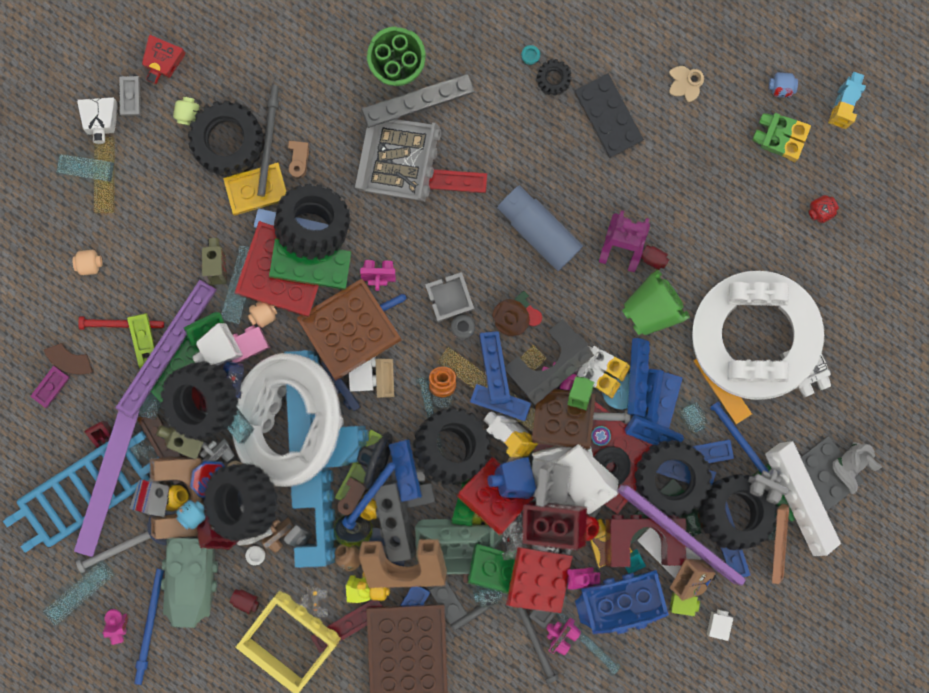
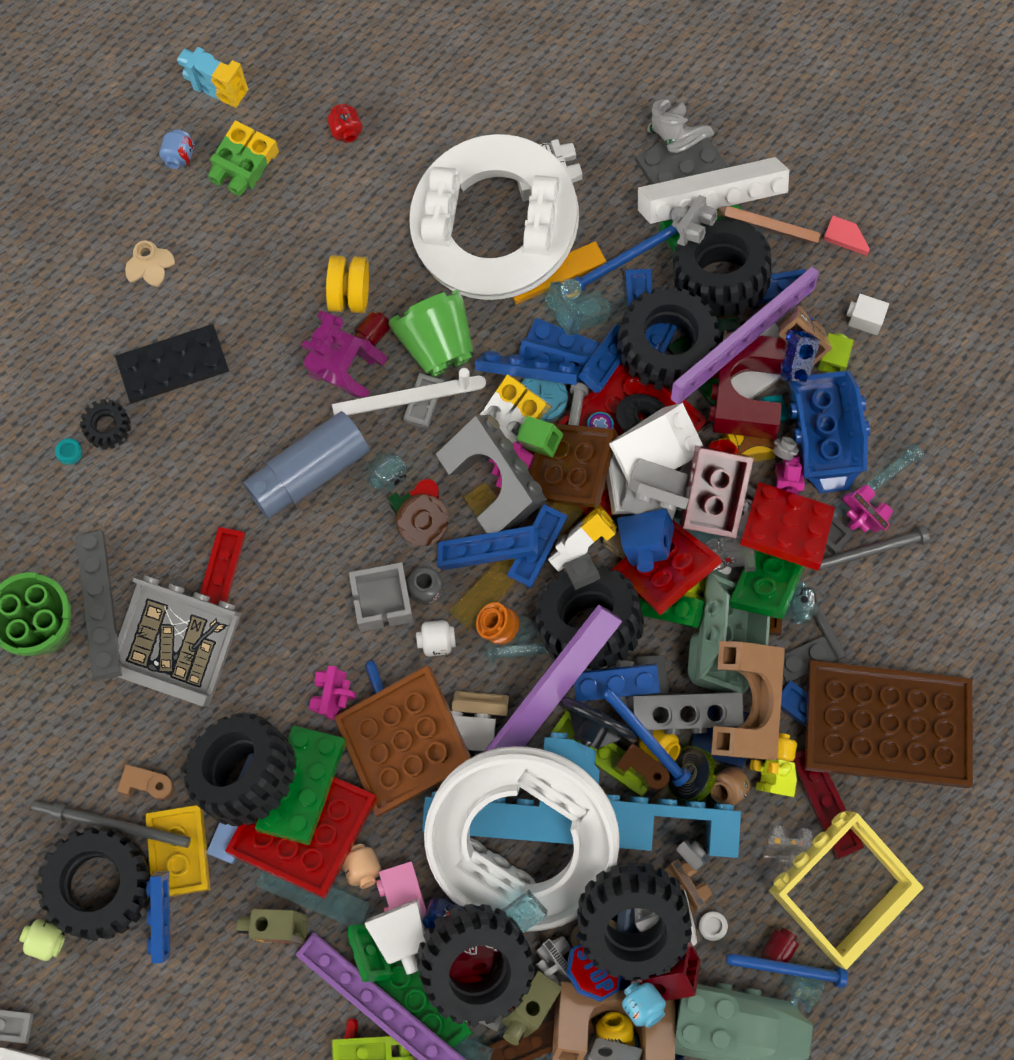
camera: 80 degrees left, 15 degrees down
none -> blue plate [146,871,170,963]
none -> yellow wheel [326,255,369,313]
none -> white piece [332,368,486,416]
none -> clear light blue head [368,453,407,492]
none -> light grey plate [403,373,444,429]
none -> white head [416,620,456,657]
none -> medium lavender tile [484,605,622,752]
none -> clear light blue plate [545,279,584,336]
none -> dark grey plate [563,553,600,590]
none -> blue bar [725,953,848,988]
none -> light grey plate [773,437,799,460]
none -> clear blue leg [781,330,821,383]
none -> clear light blue plate [791,976,826,1013]
none -> coral tile [823,216,870,256]

